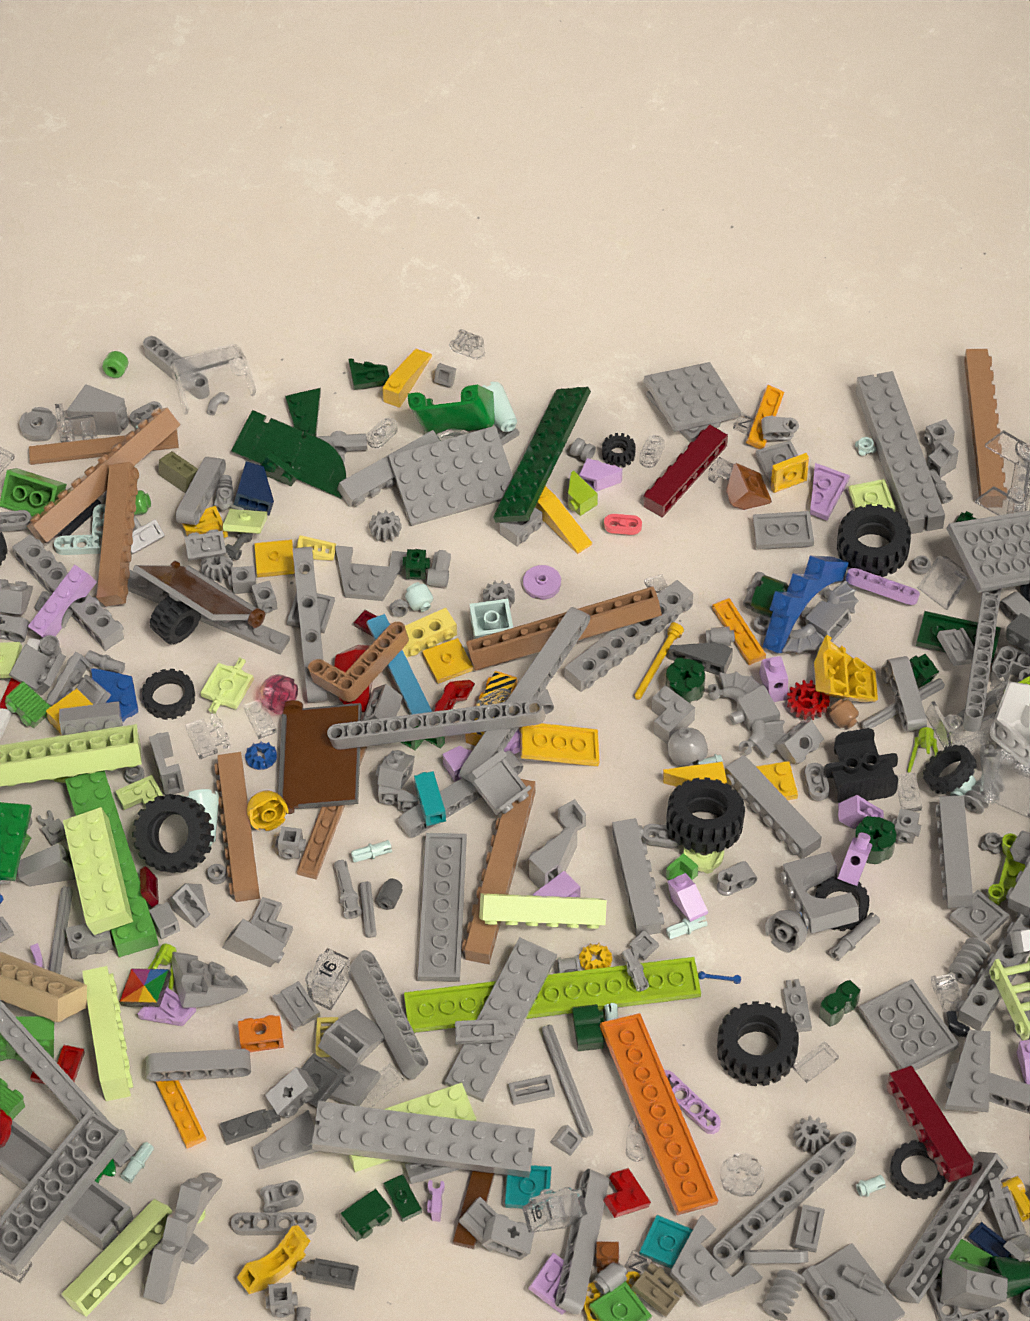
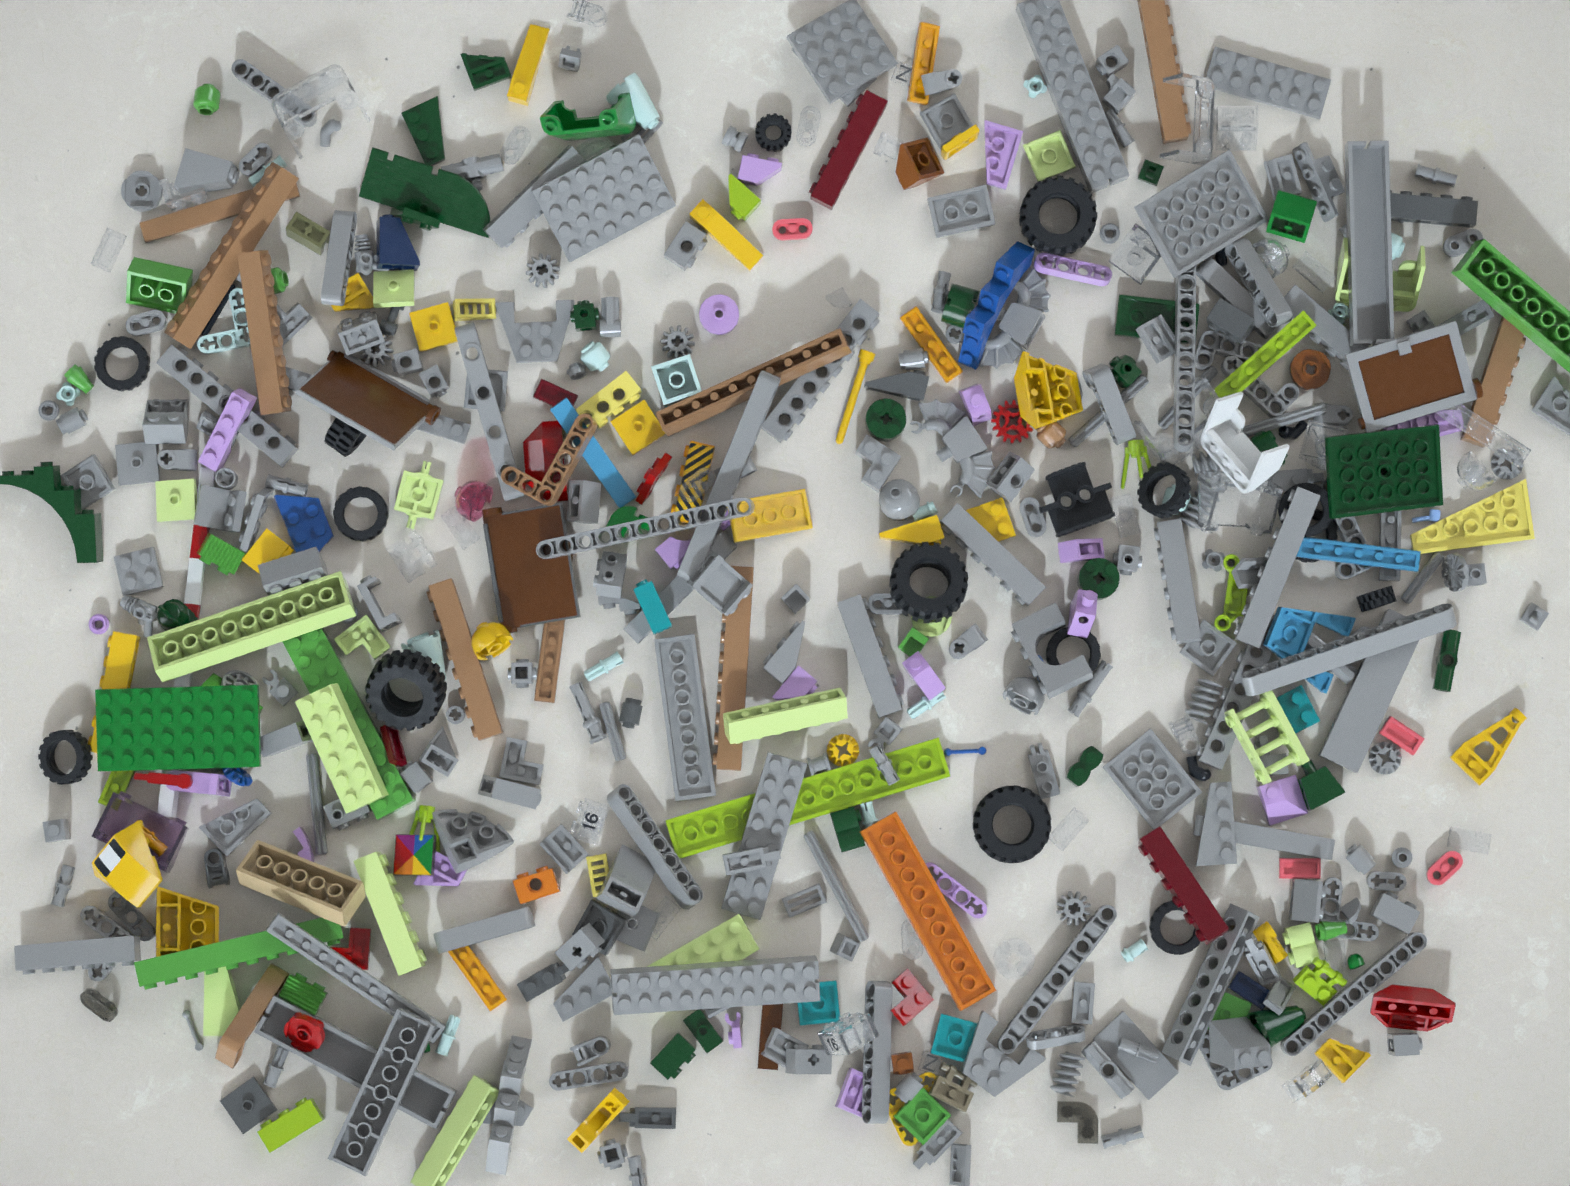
camera: 10 degrees left, 30 degrees up
light grey tile [75,674,111,705] -> none
blue gear [245,741,277,770] -> none
dark green plate [493,386,591,523] -> none

